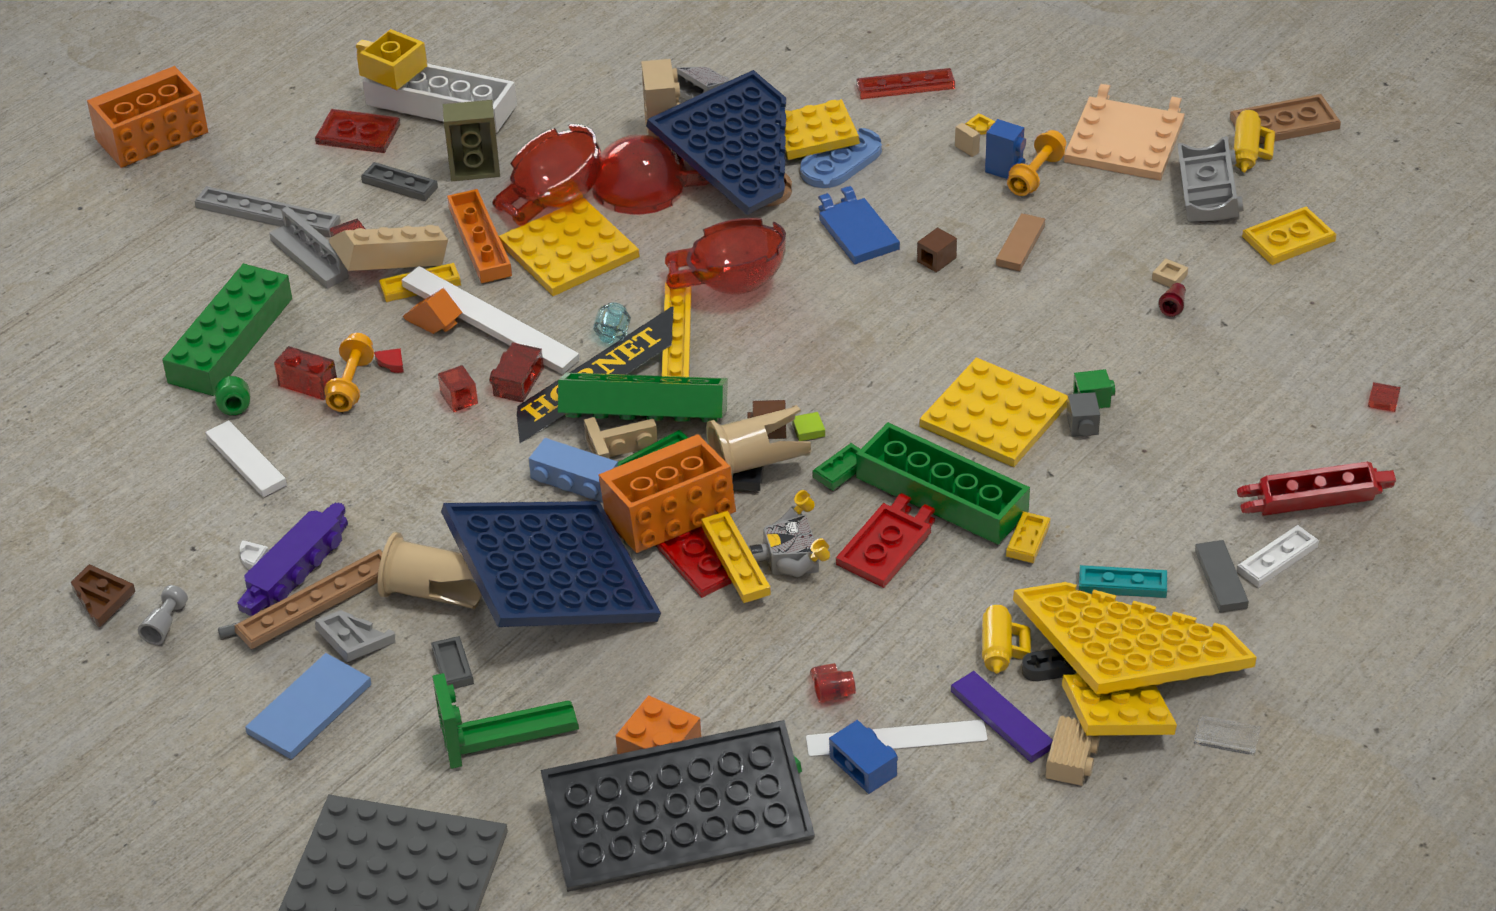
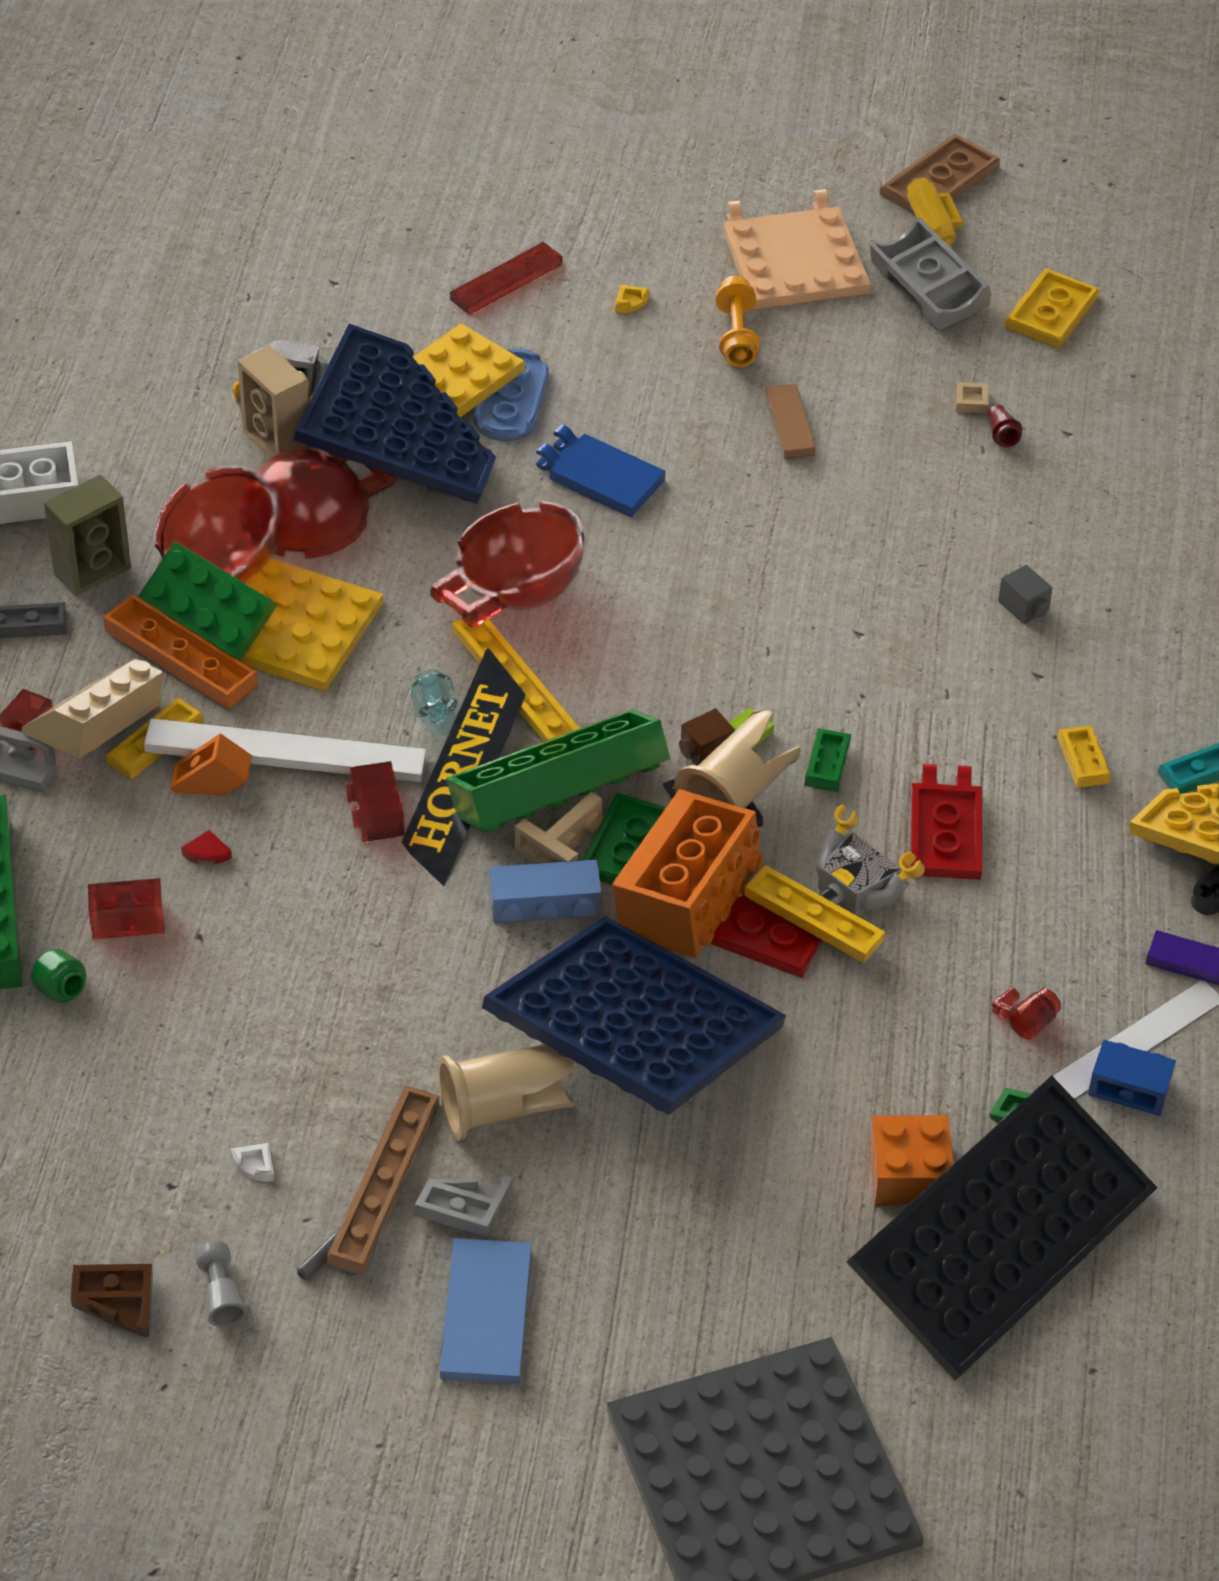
camera: 35 degrees left, 5 degrees up
white tile [205,420,287,498] -> none
dark purple hinge [237,502,348,616] -> none
light orange piece [324,333,374,412] -> none
dark grey tile [431,636,474,689] -> none
green bracket [432,673,579,769] -> none
clear red brick [438,365,478,413] -> none
green brick [856,422,1030,545] -> none
reddish brown brick [917,227,957,273] -> none
yellow plate [919,357,1068,467] -> none
tan tile [955,123,980,157] -> none
yellow piece [982,605,1031,674] -> none
blue brick [985,119,1026,179] -> none
green brick [1073,369,1116,409] -> none
none -> green plate [138,541,278,661]

